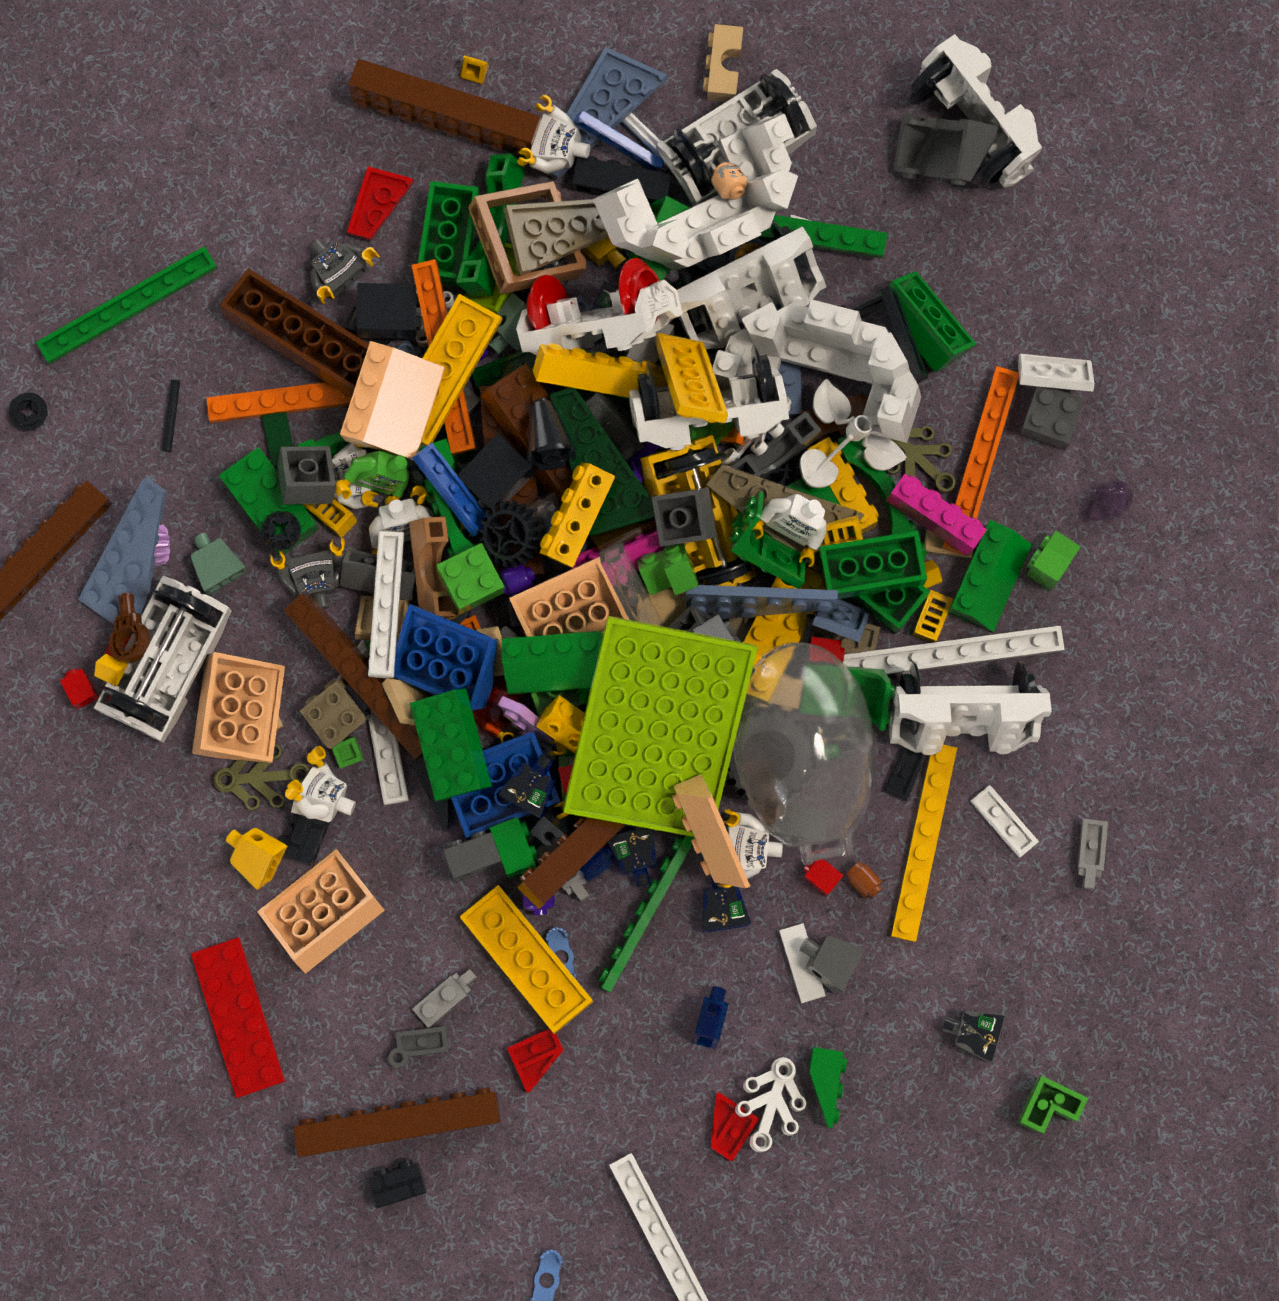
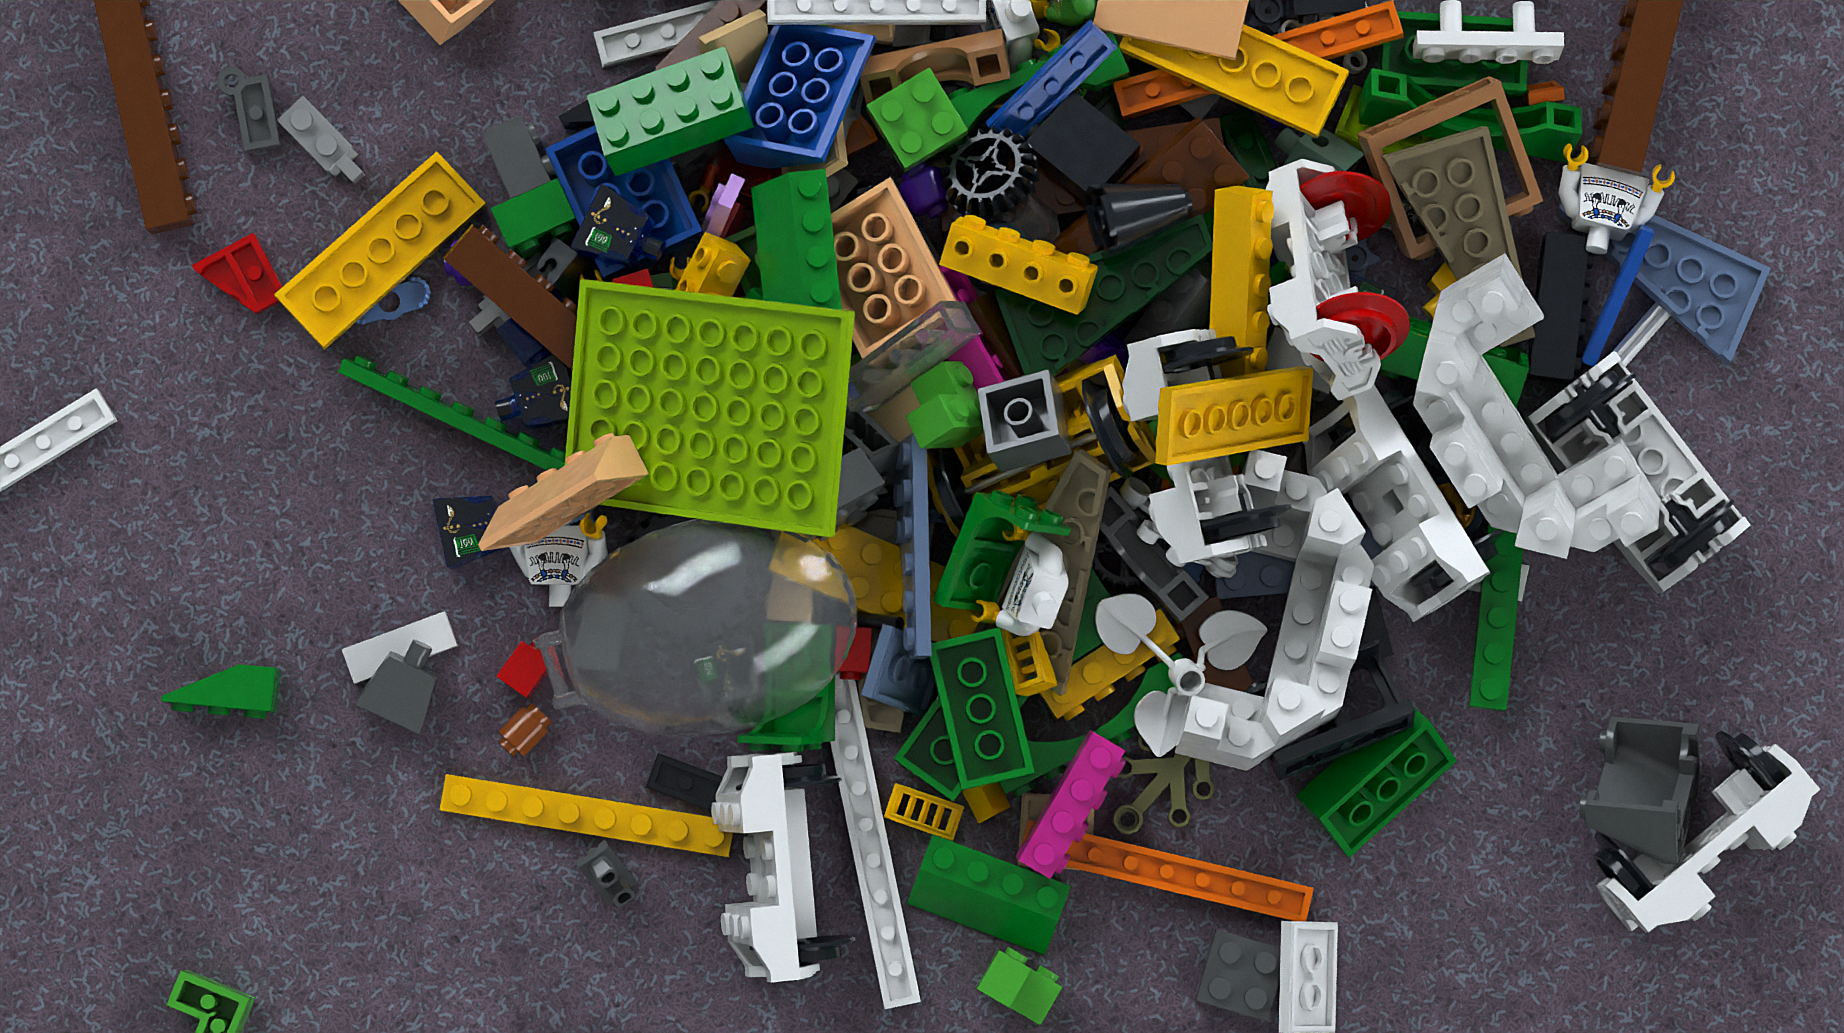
camera: 85 degrees right, 5 degrees up
black brick [368,1160,428,1208] -> none
yellow slope [460,56,489,84] -> none
clear blue torso [692,986,729,1050] -> none
tan arch [703,24,743,102] -> none
red wing [710,1092,760,1162] -> none
light nougat head [711,162,748,200] -> none
white plant [735,1057,806,1152] -> none
black torso [942,1010,1005,1063] -> none
white tile [970,785,1039,858] -> none
none -> dark grey hips [575,840,637,908]
none -> white plate [1413,0,1564,64]
none -> orange tile [1522,80,1565,106]

